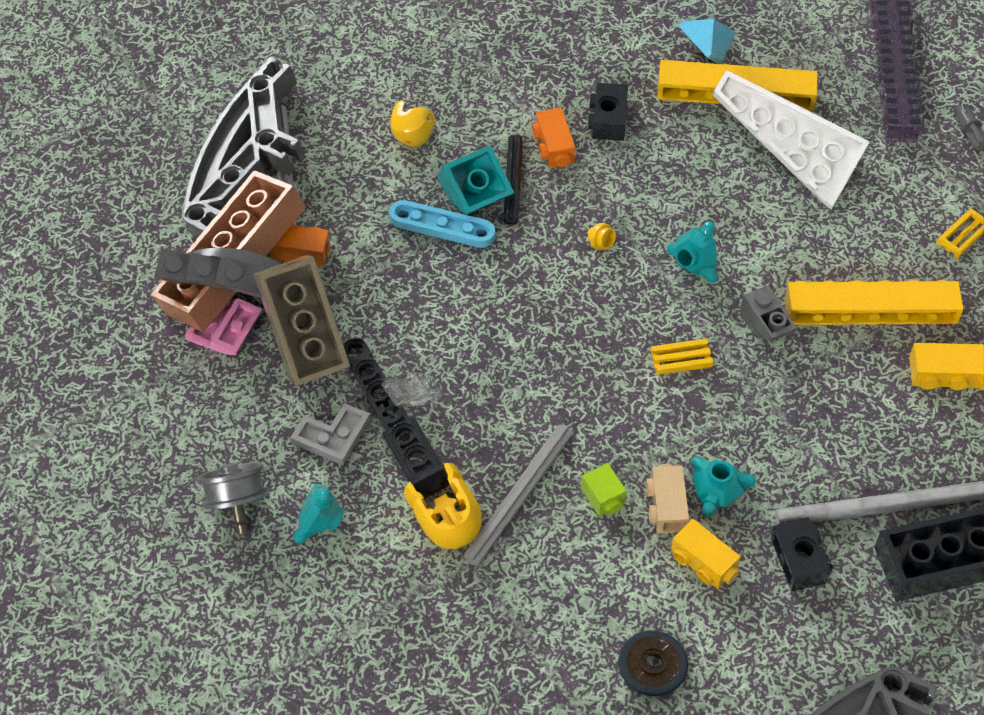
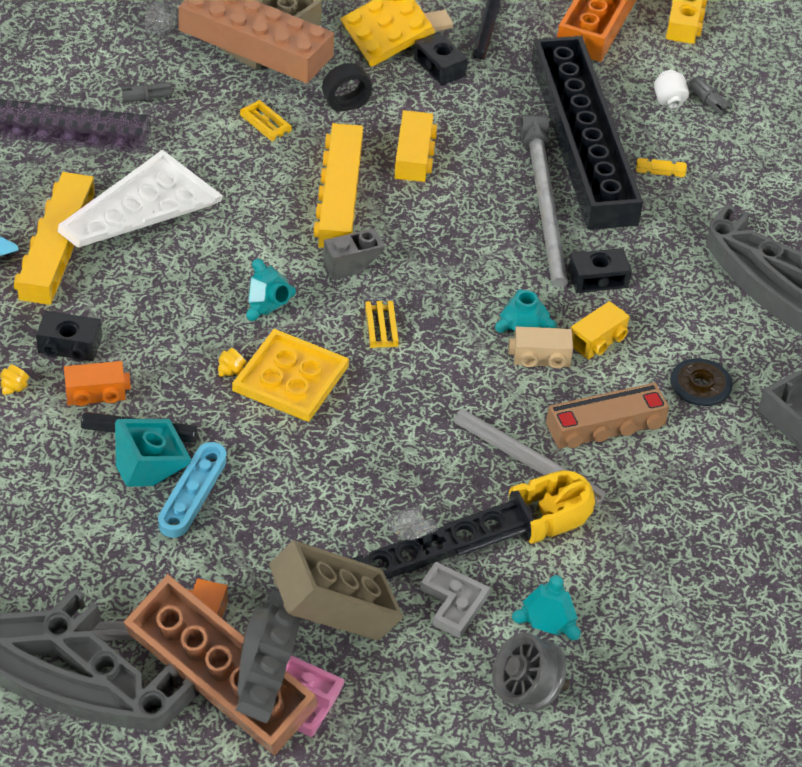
camera: 90 degrees left, 10 degrees down
yellow helmet [390,100,435,147] -> none
lime brick [581,463,627,517] -> none
none -> yellow plate [0,364,29,395]
none -> yellow plate [232,329,349,422]
none -> medium nougat brick [546,382,669,449]

